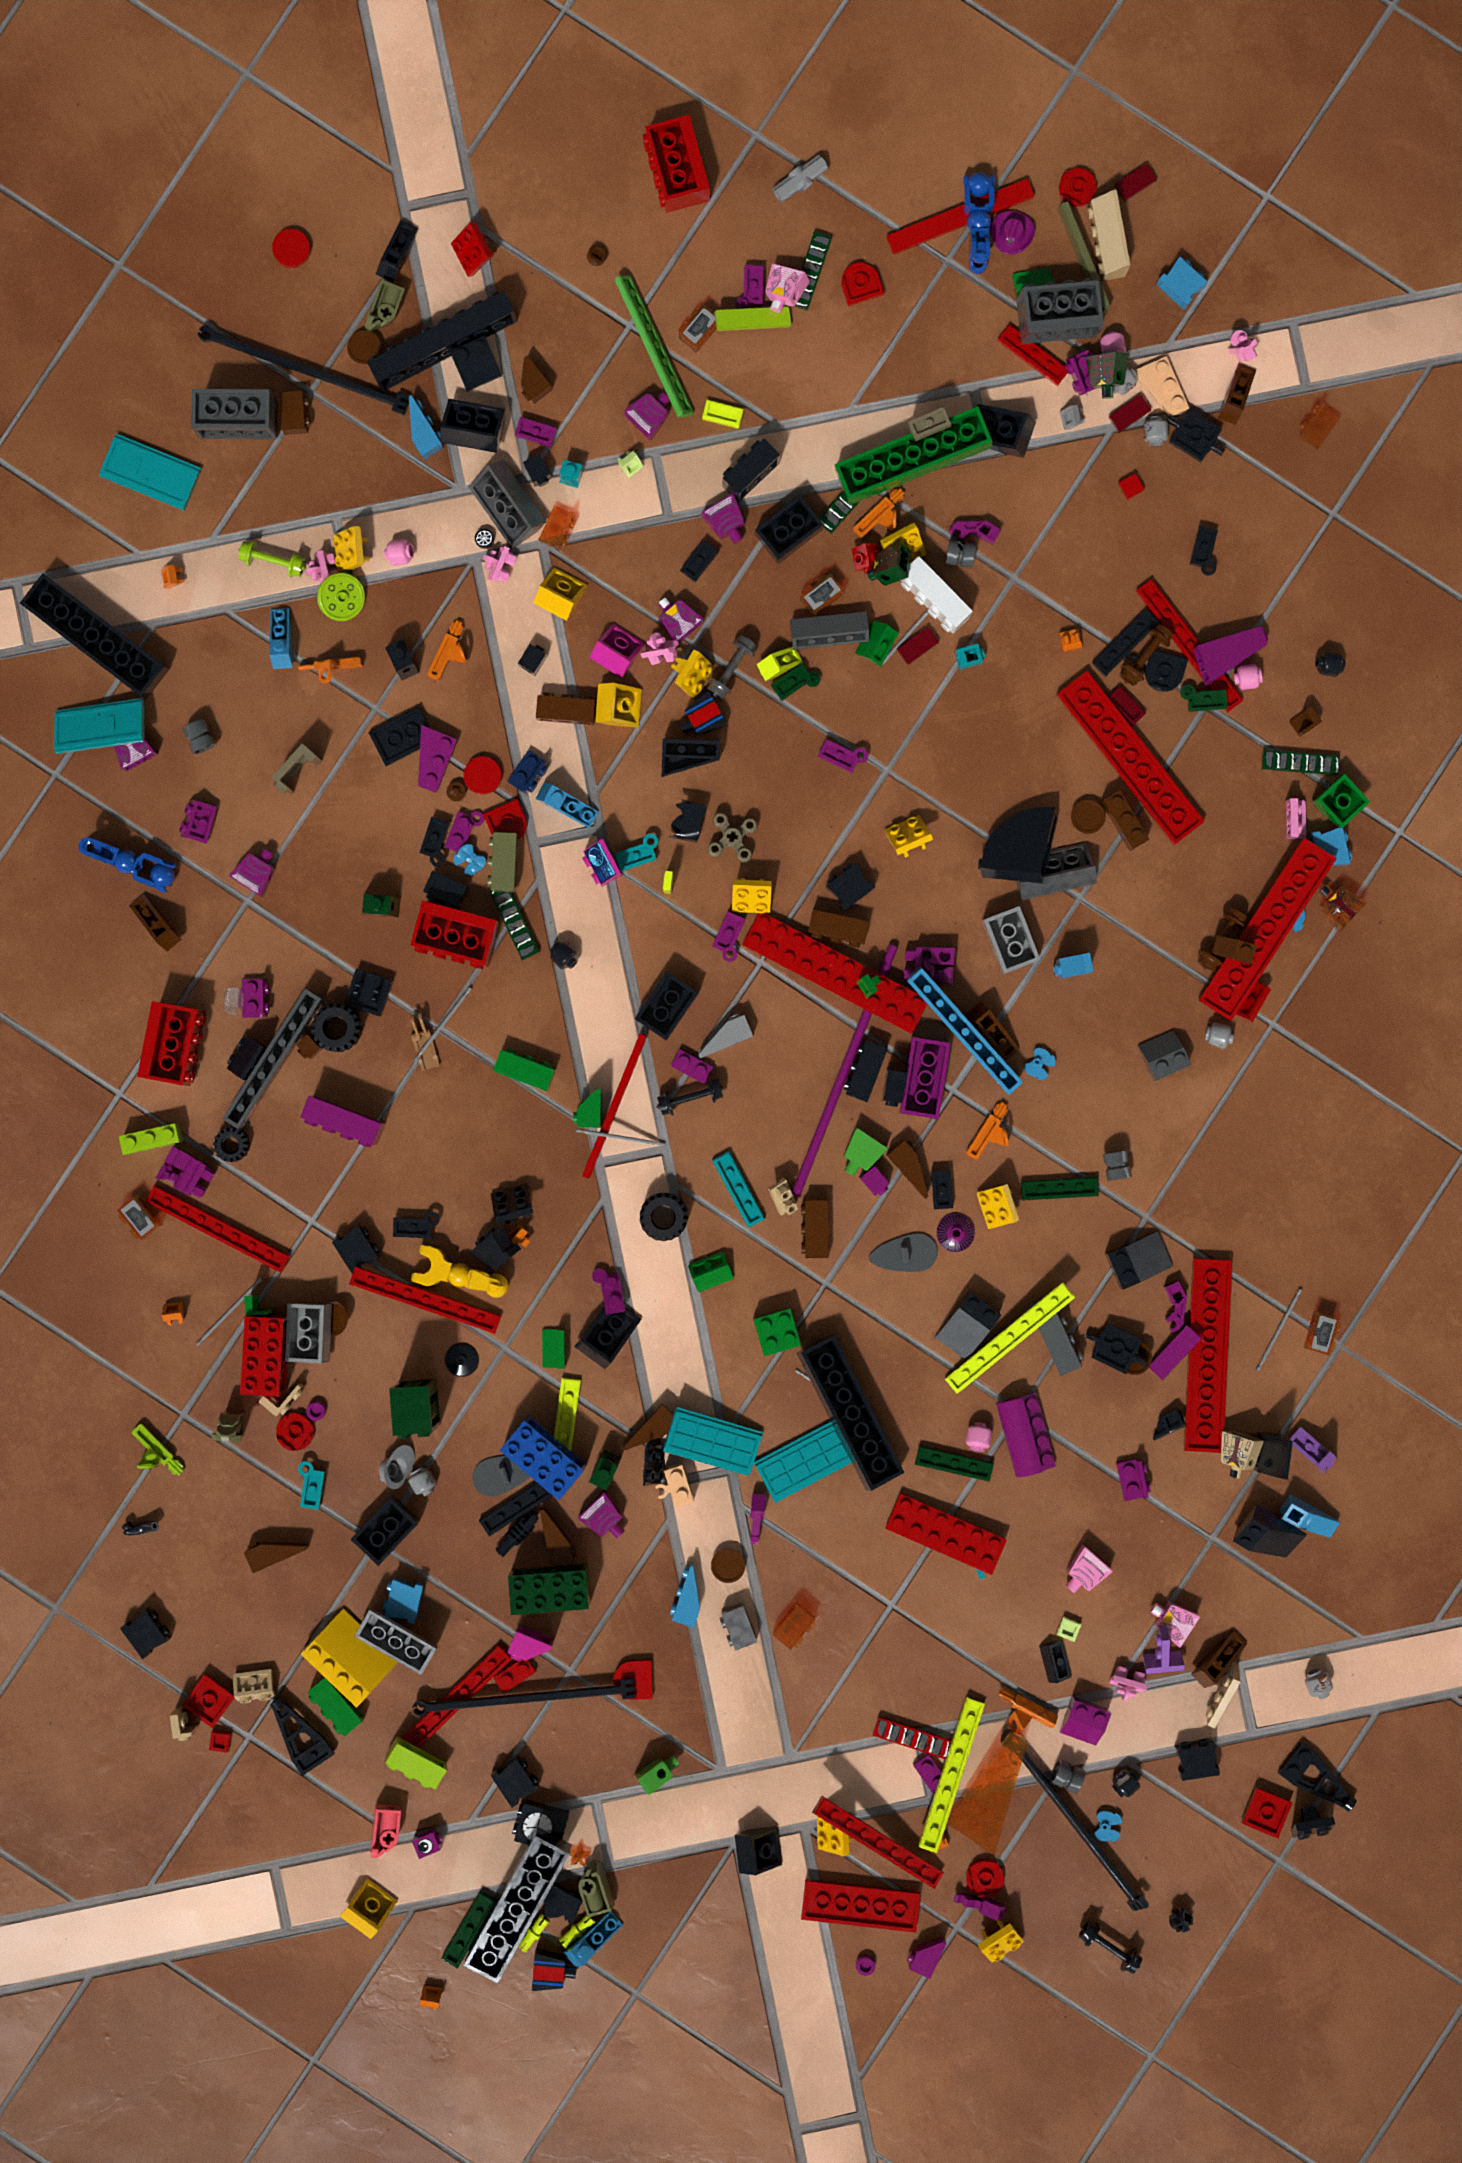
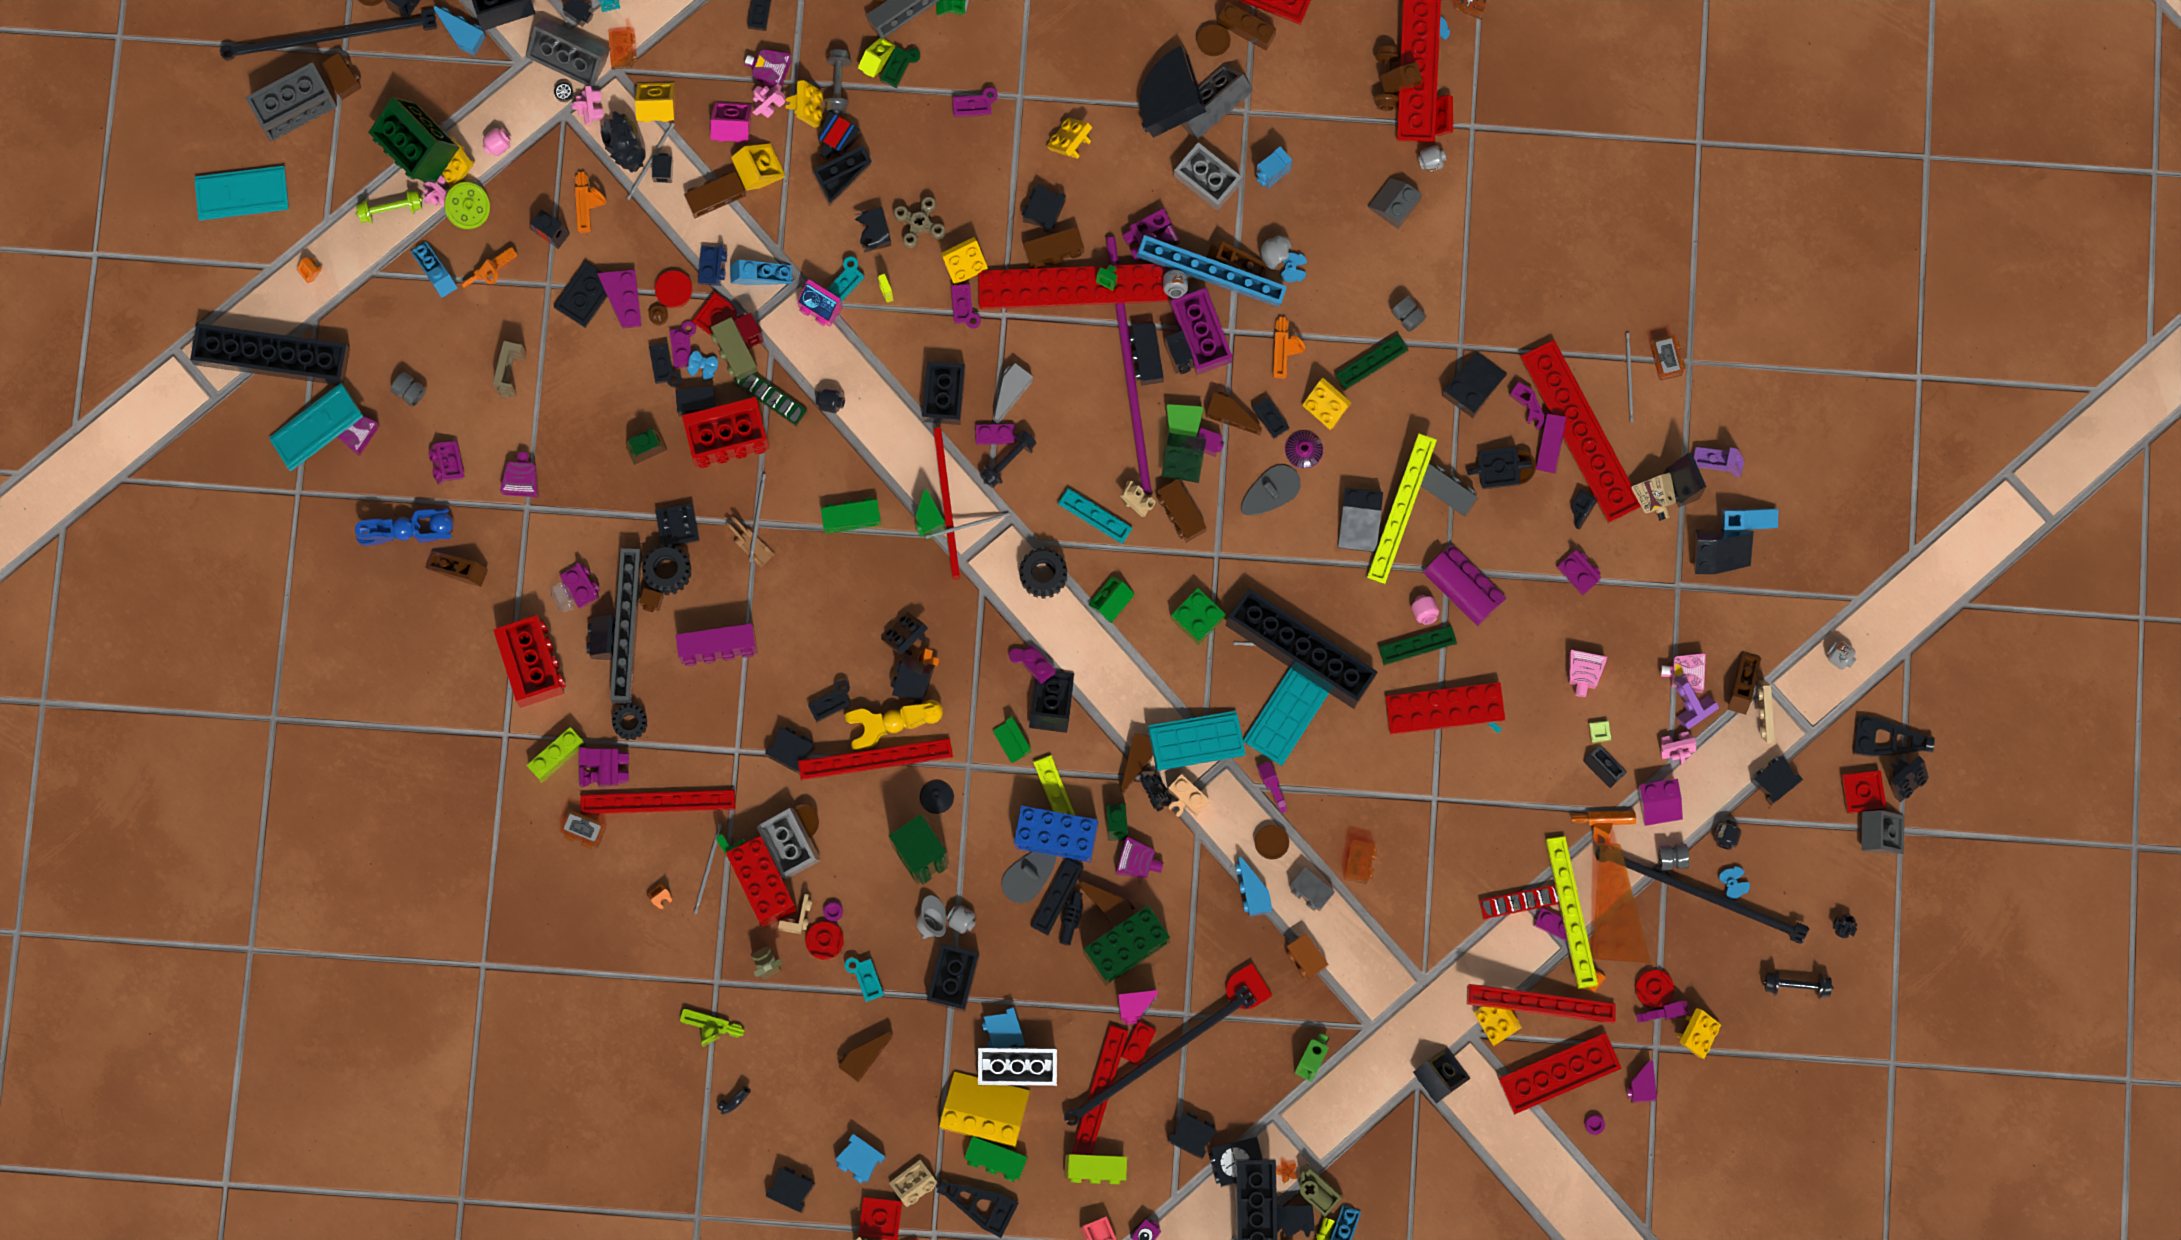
camera: 30 degrees left, 10 degrees down
none -> dark green brick [368,96,460,183]
none -> black head [600,111,646,173]
none -> light grey piece [626,123,675,200]
none -> dark red brick [734,313,764,349]
none -> dark azure hips [835,1134,886,1184]
none -> clear green brick [1161,433,1207,483]
none -> light grey head [1163,269,1188,298]
none -> light grey hair [1260,235,1292,270]
none -> dark orange brick [1286,933,1329,980]
none -> dark grey slope [1861,810,1904,854]

